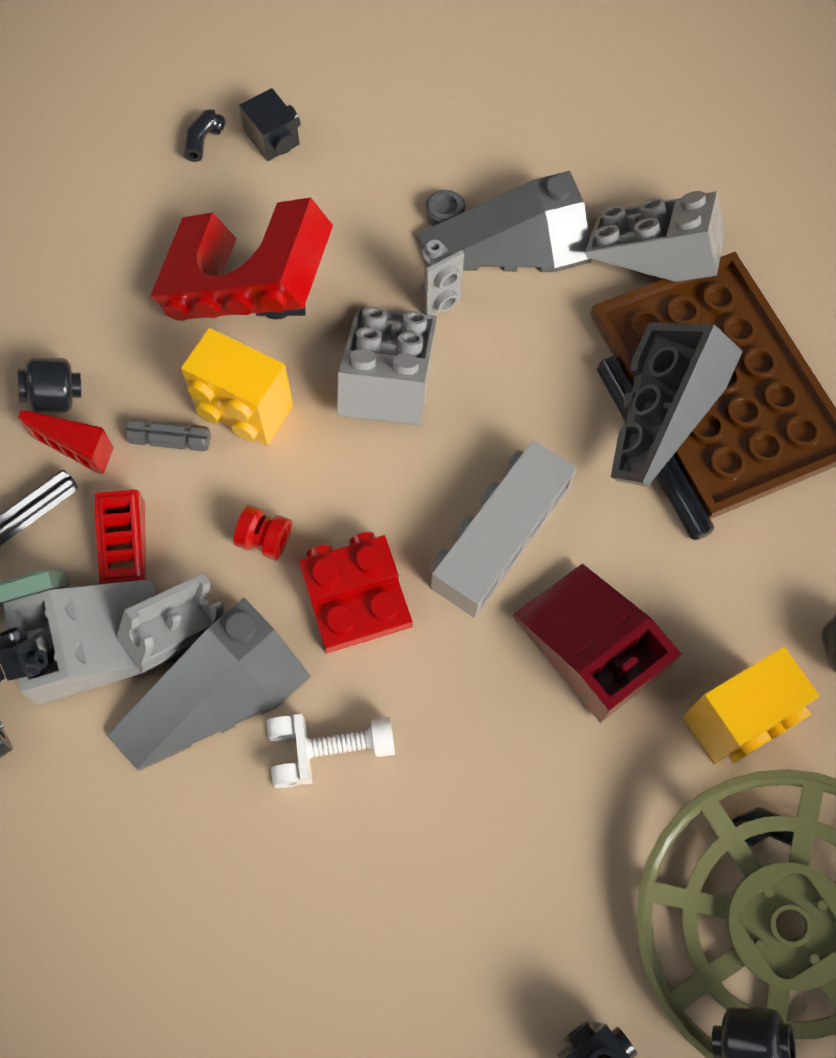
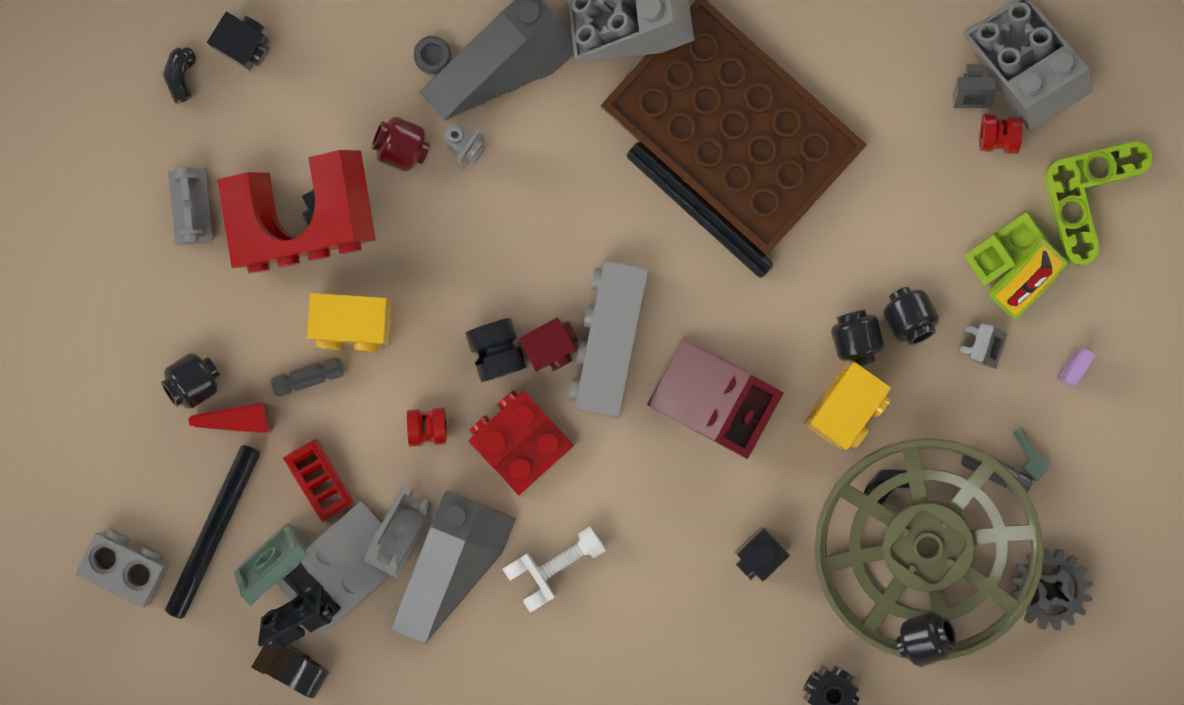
camera: 25 degrees left, 20 degrees up
light grey slope [337,307,437,425] -> none
dark grey wedge [611,322,743,487] -> none
none -> light grey hinge [168,167,213,245]
none -> dark red head [371,117,430,171]
none -> black wheel [465,318,527,383]
none -> dark red brick [518,317,579,372]
none -> black brick [734,527,790,581]
none -> black head [831,309,884,366]

